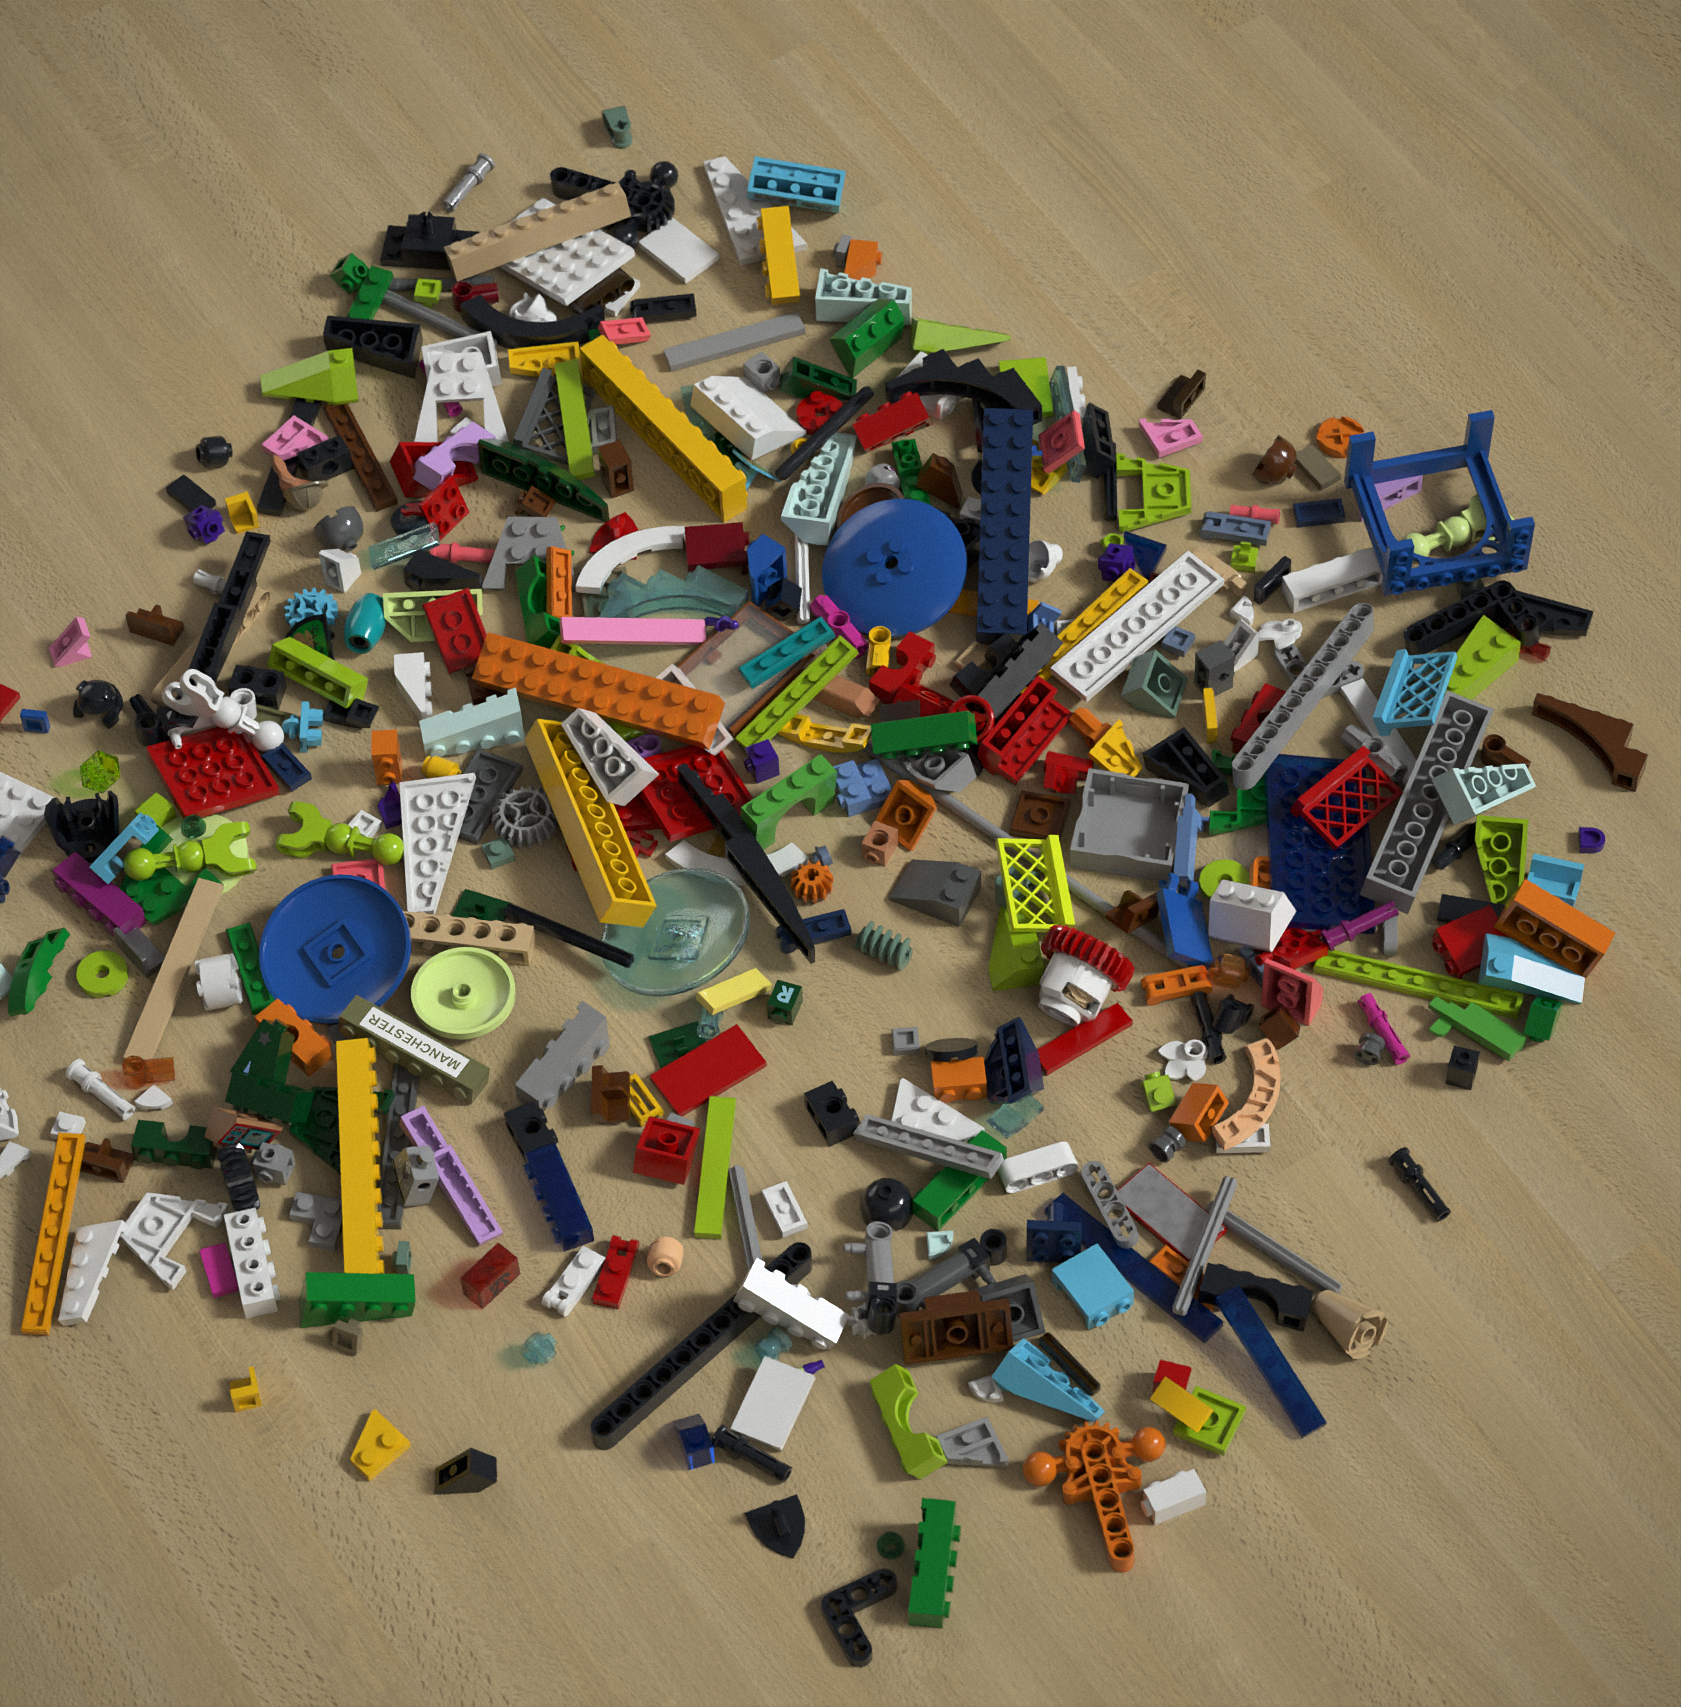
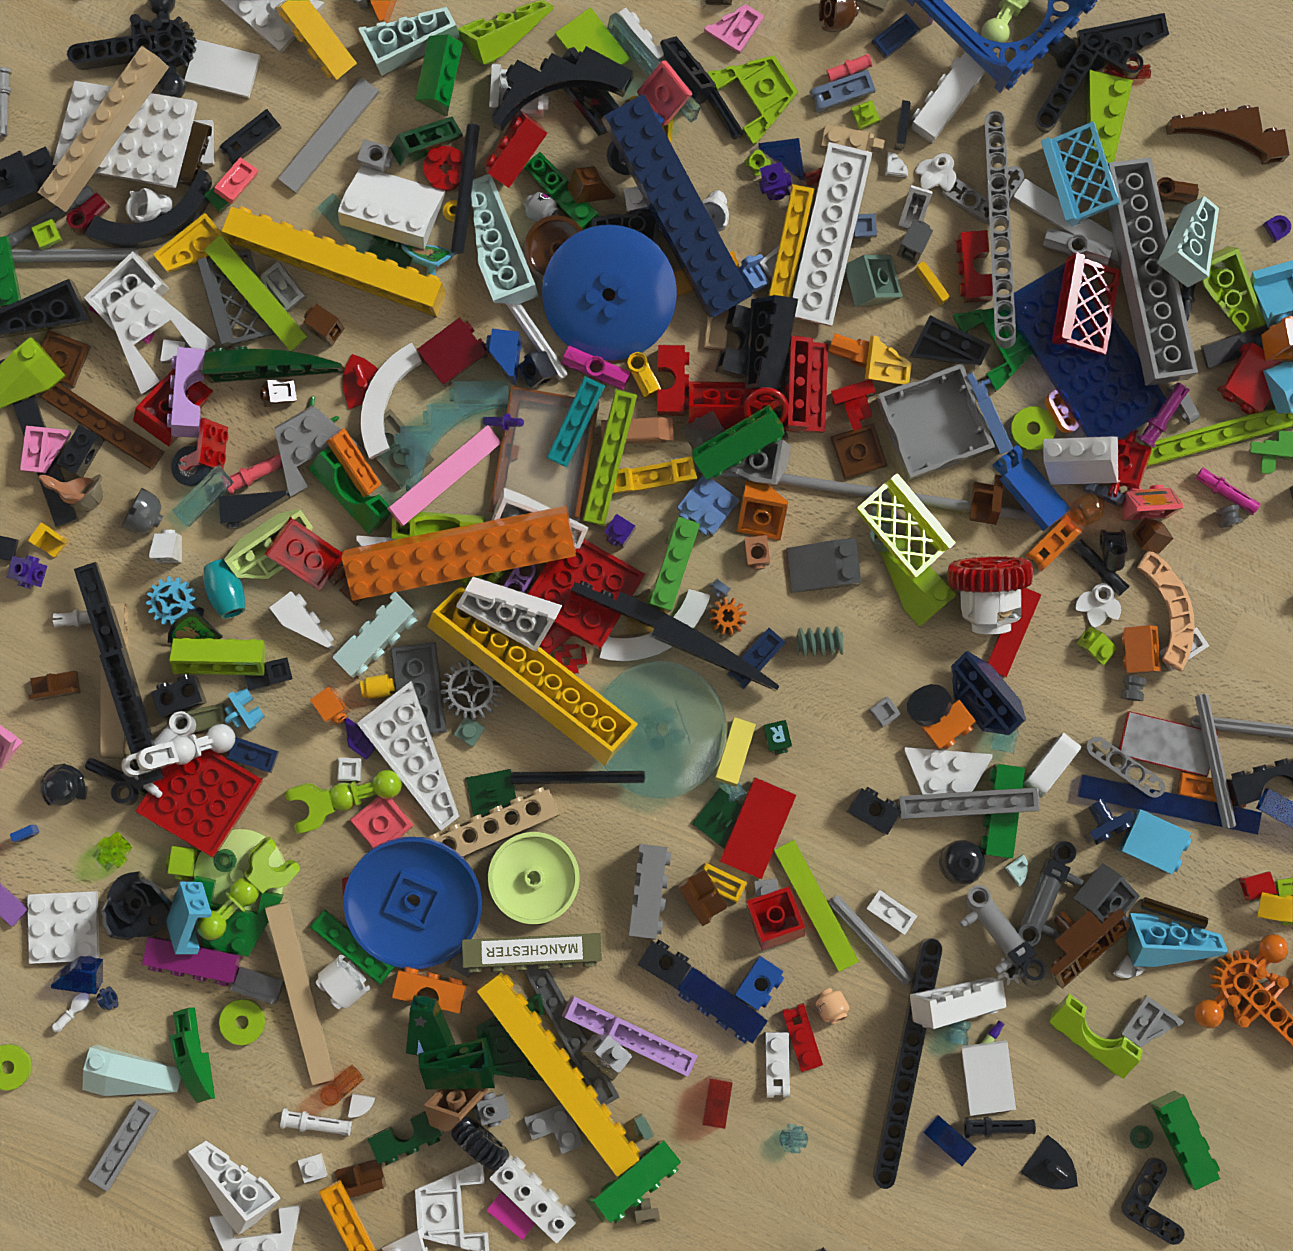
camera: 30 degrees left, 30 degrees up
none -> reddish brown tile [41,330,91,388]
none -> blue brick [735,955,784,1010]

